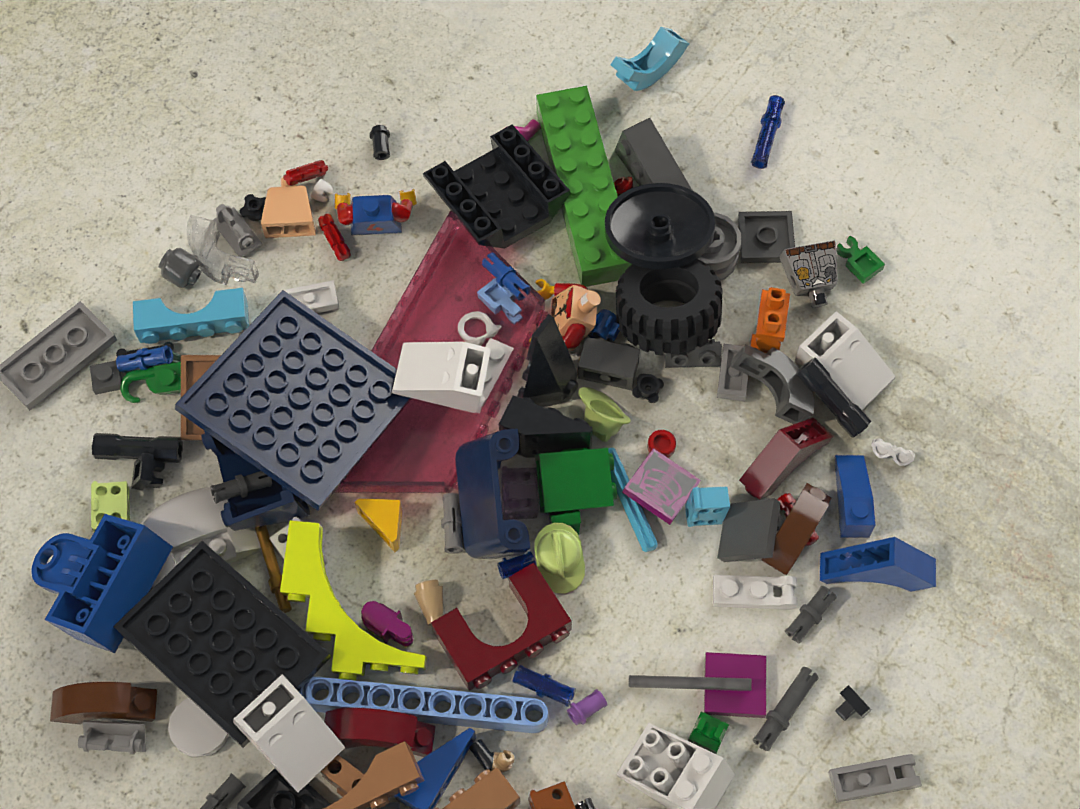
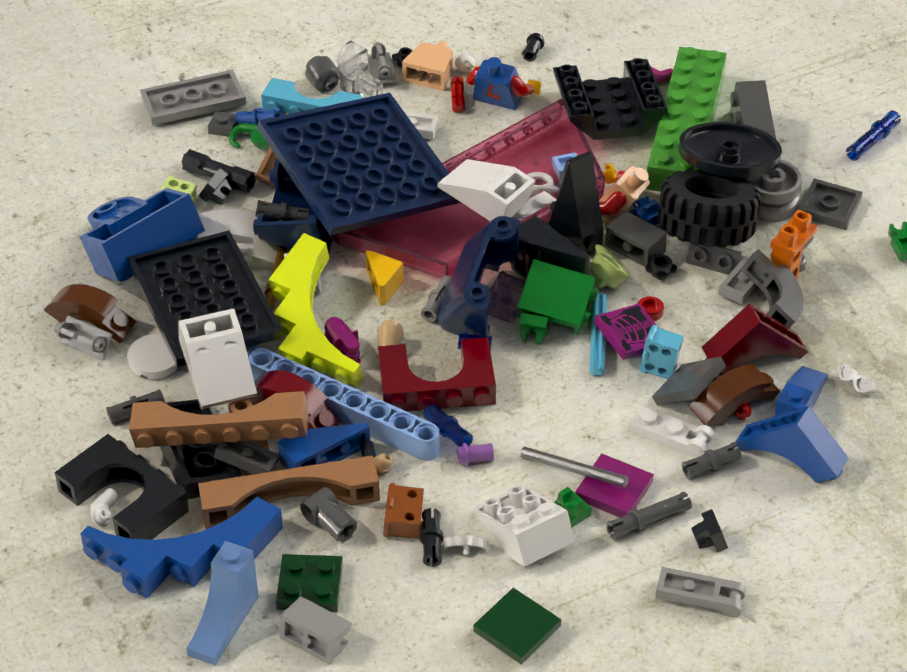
camera: 25 degrees right, 20 degrees down
red axle [283,160,328,186] -> none
blue pin [482,253,531,301] -> none
yellowish green piece [534,523,585,594] -> none
medium azure arch [610,27,690,91] -> none
light grey torso [779,240,838,308] -> none
white slope [795,311,896,411] -> none
black axle [796,357,872,438] -> none

